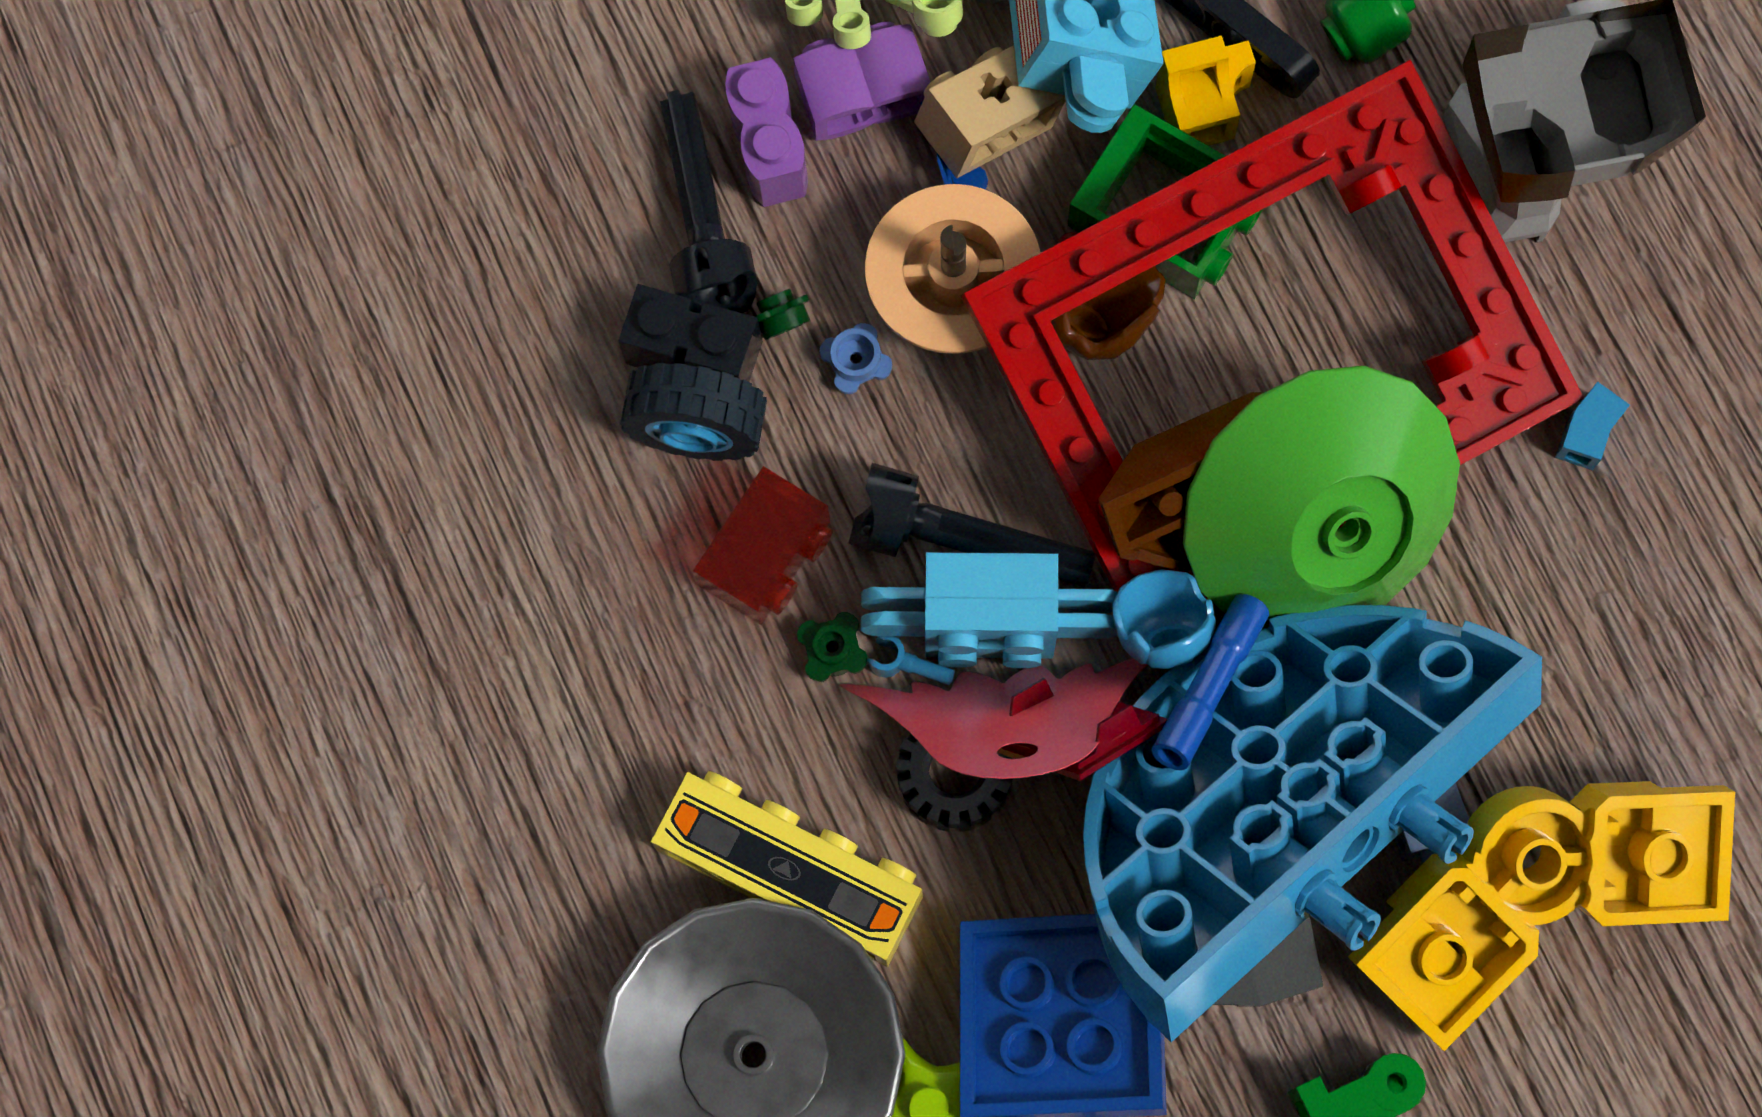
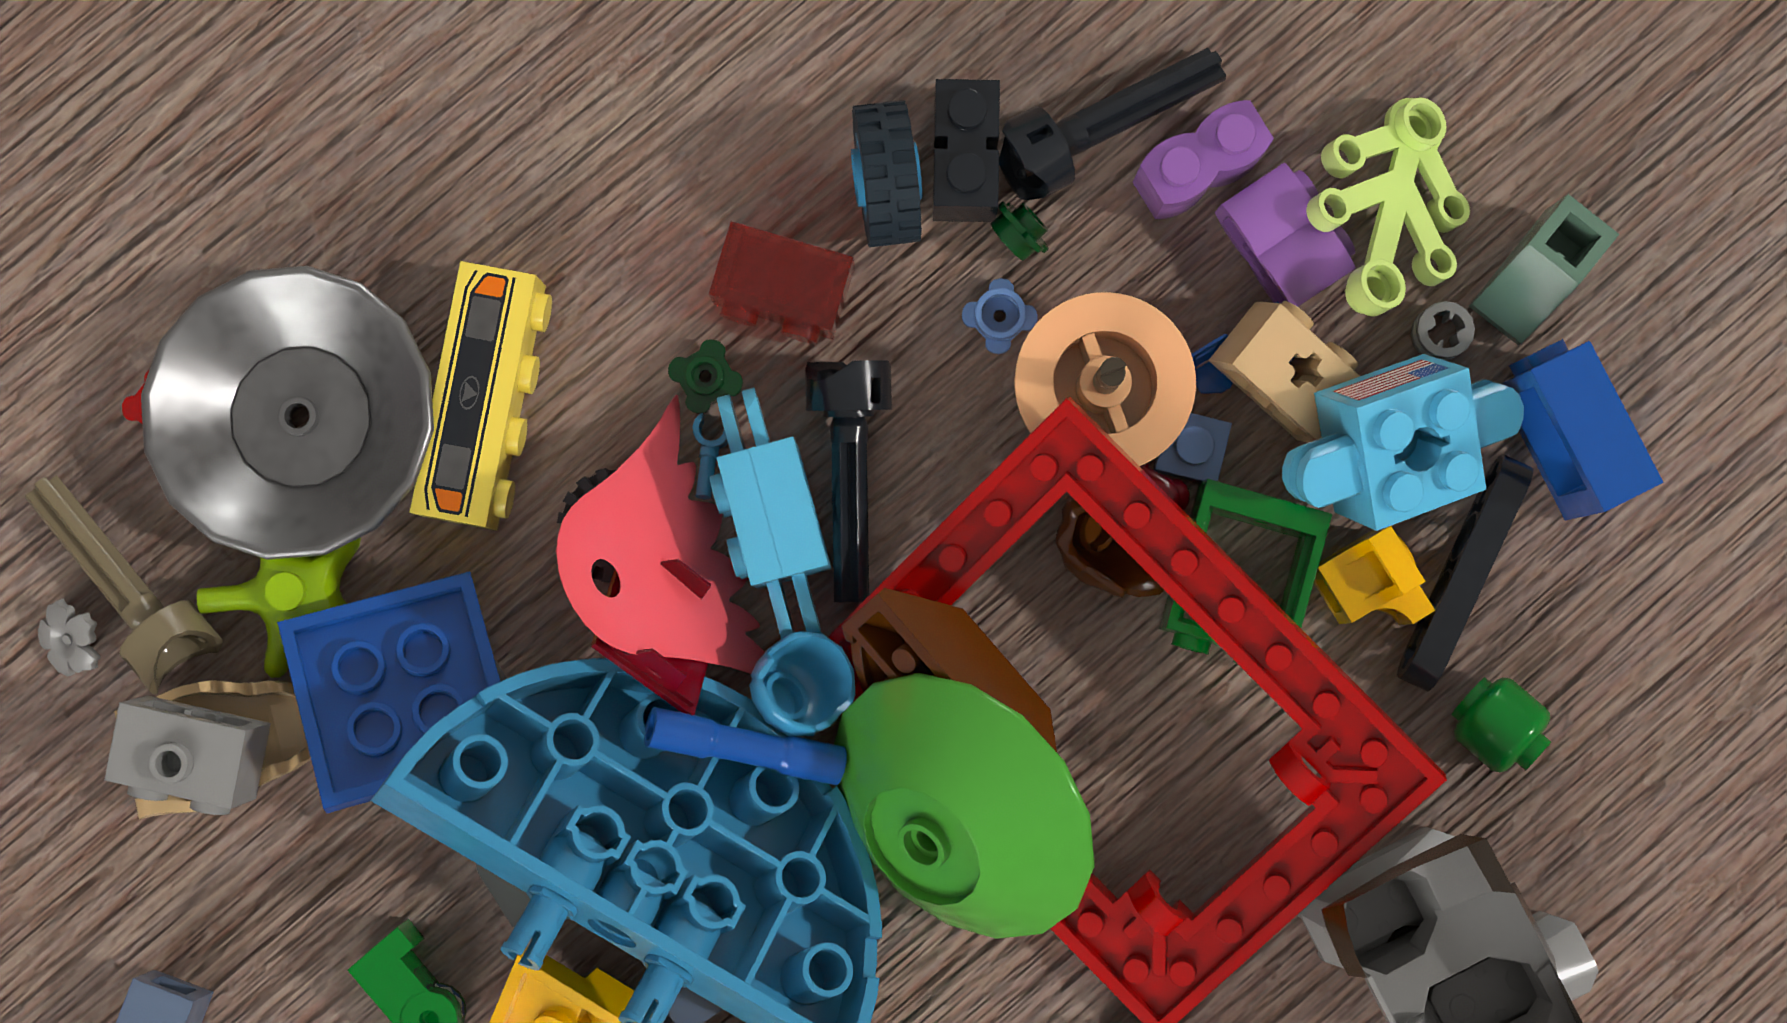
camera: 70 degrees right, 10 degrees up
none -> medium blue plate [1153,413,1232,483]

